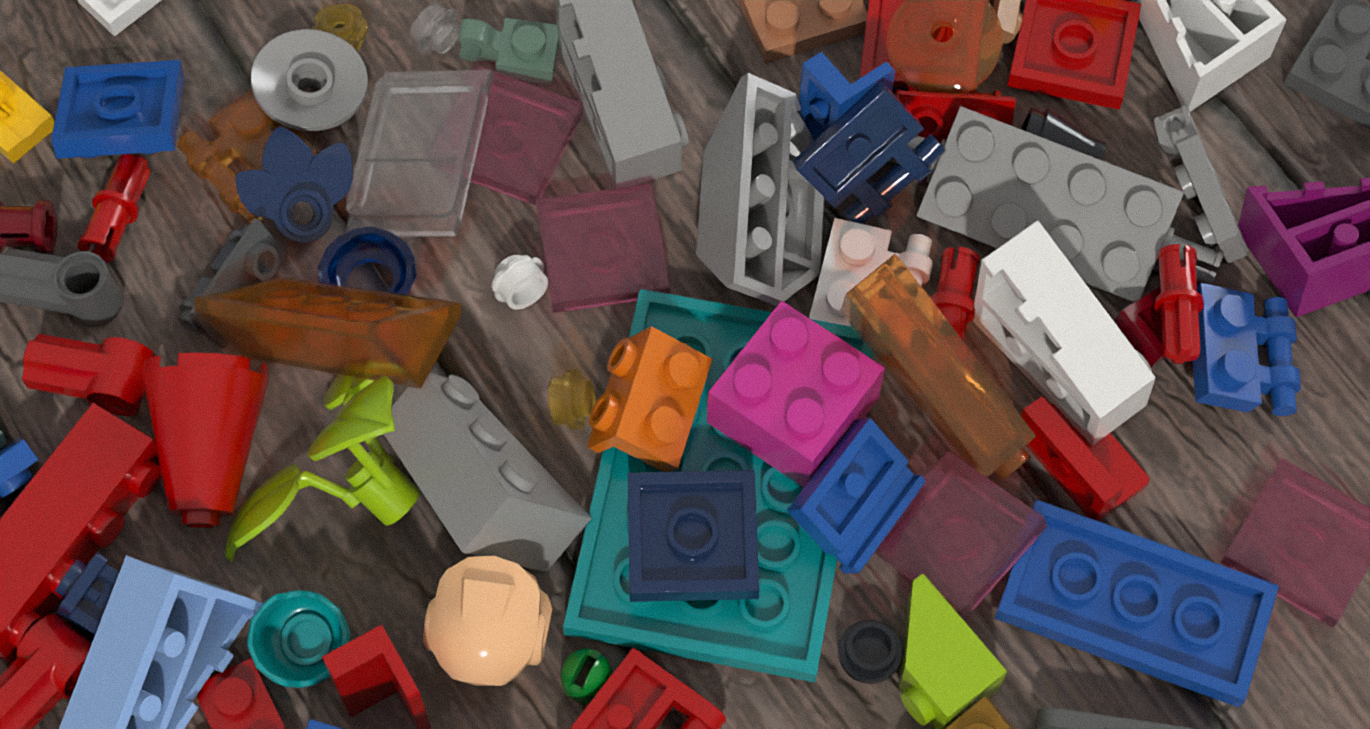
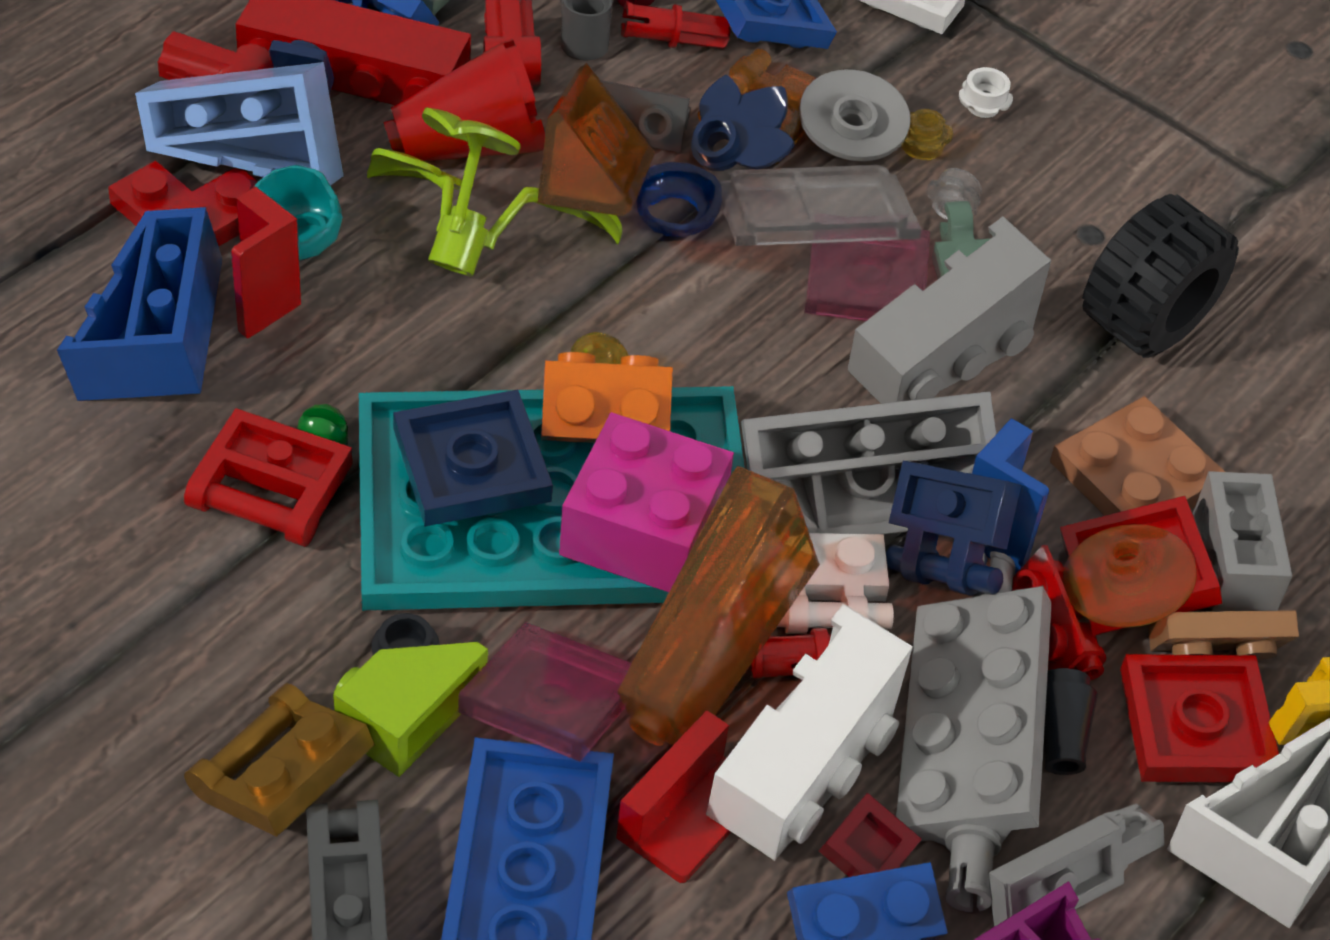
camera: 70 degrees right, 15 degrees down
light grey wedge [384,370,592,572] -> none
light nougat helmet [423,556,552,686] -> none
white plate [491,255,548,310] -> none
clear pink tile [536,184,671,313] -> none
blue plate [787,418,926,574] -> none
red axle [1154,244,1204,364] -> none

